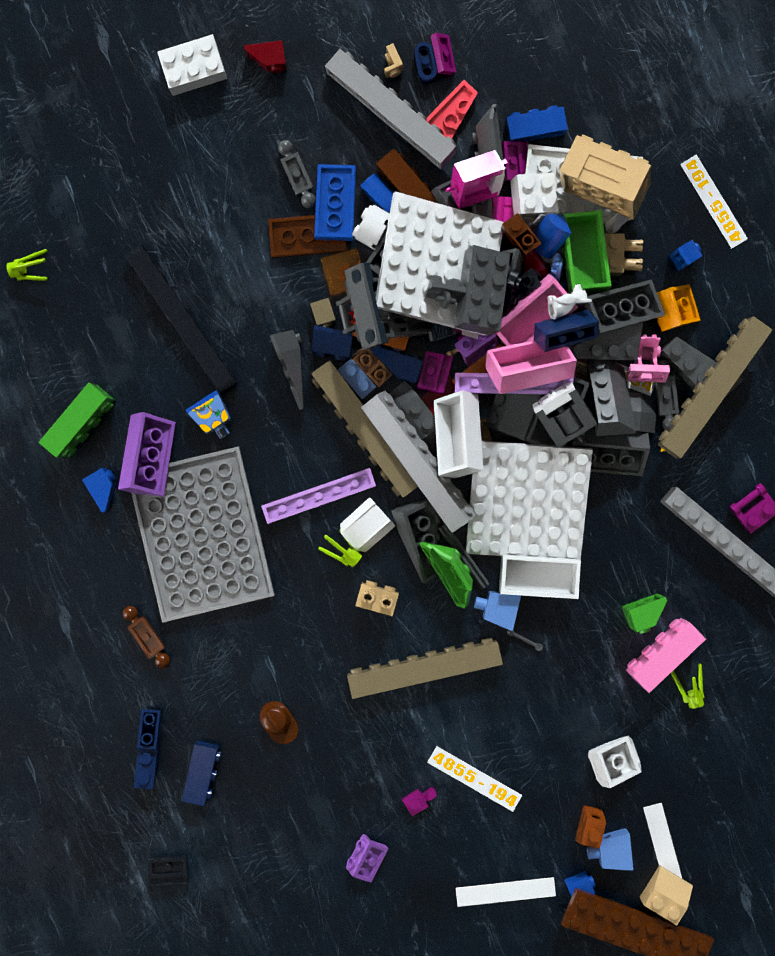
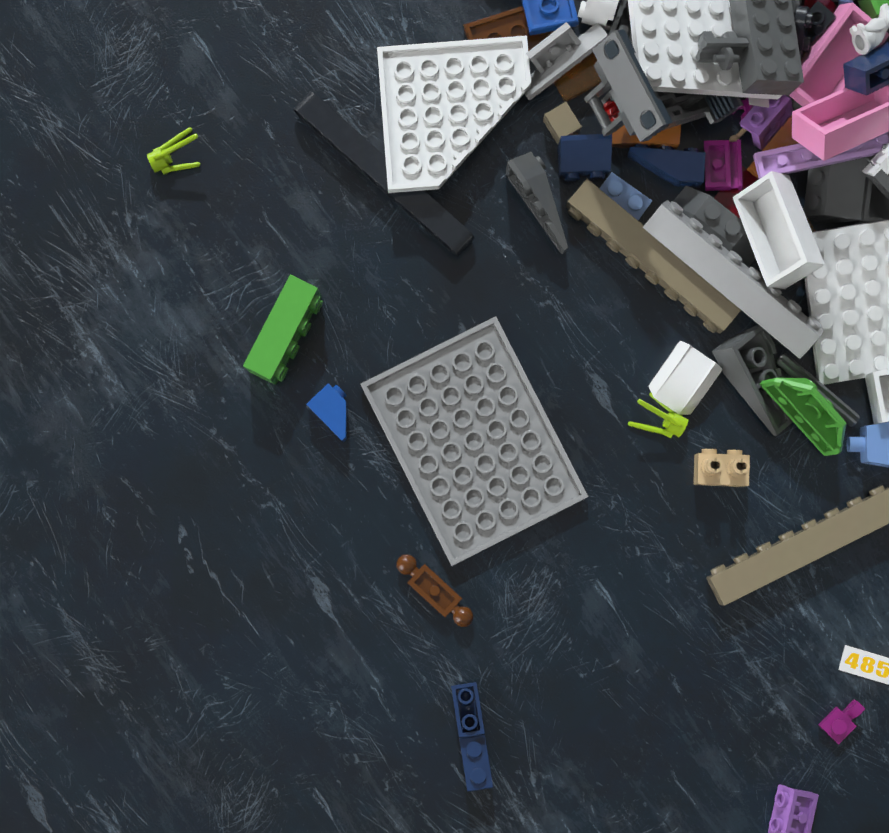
camera: 20 degrees left, 5 degrees down
medium lavender slope [118,412,176,497] -> none
dark blue brick [182,740,222,806] -> none
torso [186,390,231,439] -> none
reddish brown piece [260,701,298,744] -> none
lavender plate [261,468,376,524] -> none
medium nougat slope [351,348,393,387] -> none
none -> white plate [377,36,531,193]
none -> light grey bracket [525,22,608,100]

